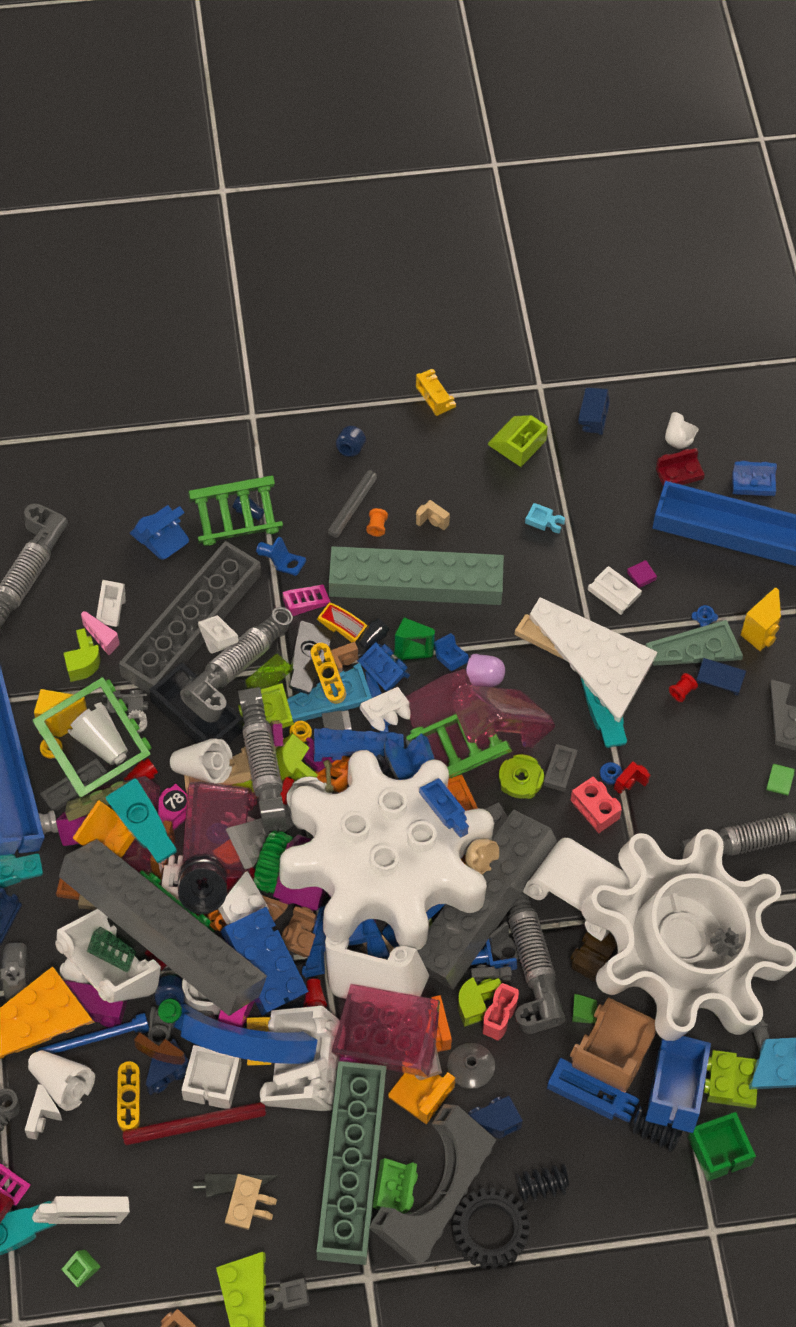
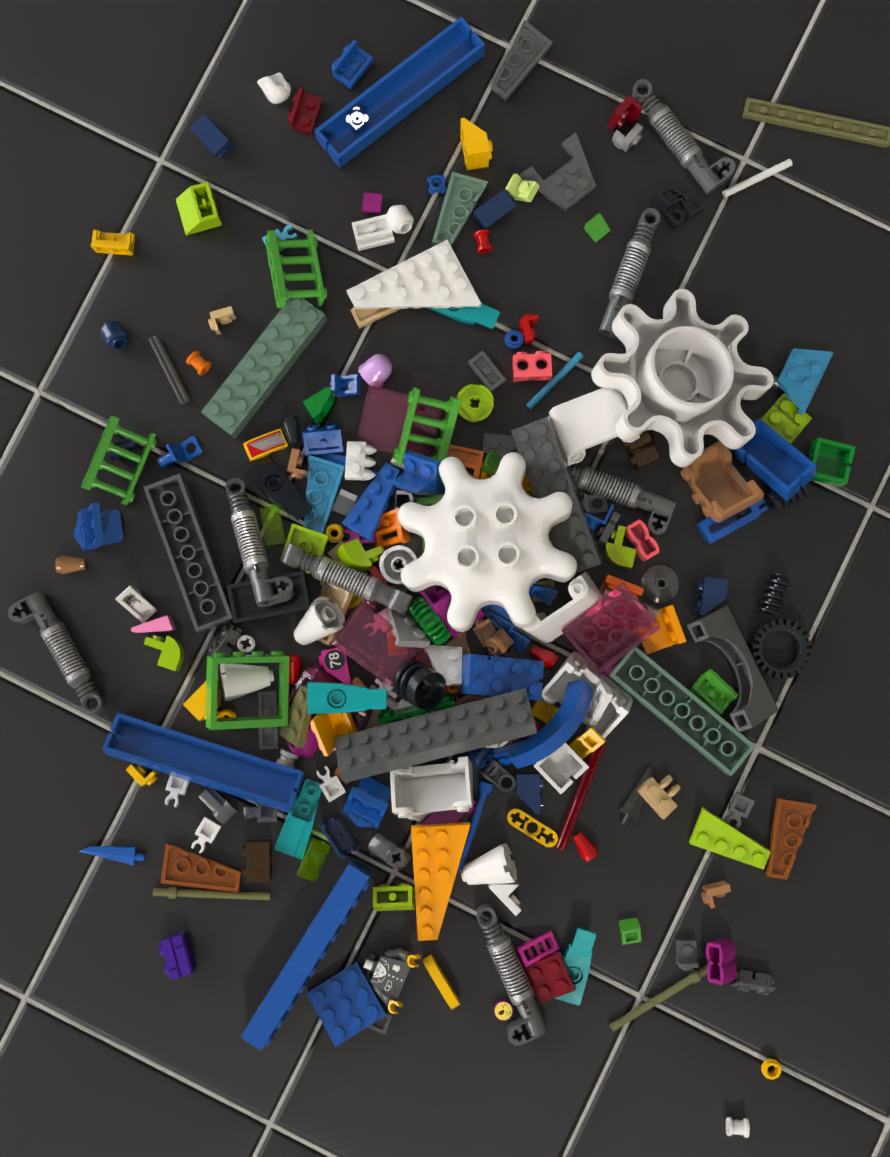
camera: 55 degrees left, 25 degrees up
white hinge [32,1196,130,1224] -> none
clear green slope [87,927,136,973] -> none
reddish brown slope [134,1033,185,1065] -> none
green plate [158,999,182,1023] -> none
white slope [198,615,238,653] -> none
magenta tile [270,720,283,746] -> none
dark pink slope [283,585,331,616] -> none
yellow beam [311,643,346,704] -> none
olive hinge [324,759,334,793] -> none
blue hinge [419,778,469,838] -> none
clear pink windscreen [450,684,555,748] -> none
tan hair [465,839,499,874] -> none
bright green slope [572,994,597,1024] -> none
dark grey gear [710,927,742,958] -> none
none -> medium nougat cone [55,556,85,574]
none -> bright green fence [265,230,327,308]
none -> white plate [317,766,346,802]
none -> blue piece [343,777,391,829]
none -> plate [346,106,368,130]
none -> white head [386,205,414,234]
none -> yellowish green bracket [506,173,540,202]
none -> dark azure bar [526,351,584,410]
none -> yellow slope [568,727,606,759]
none -> red cone [573,832,599,863]

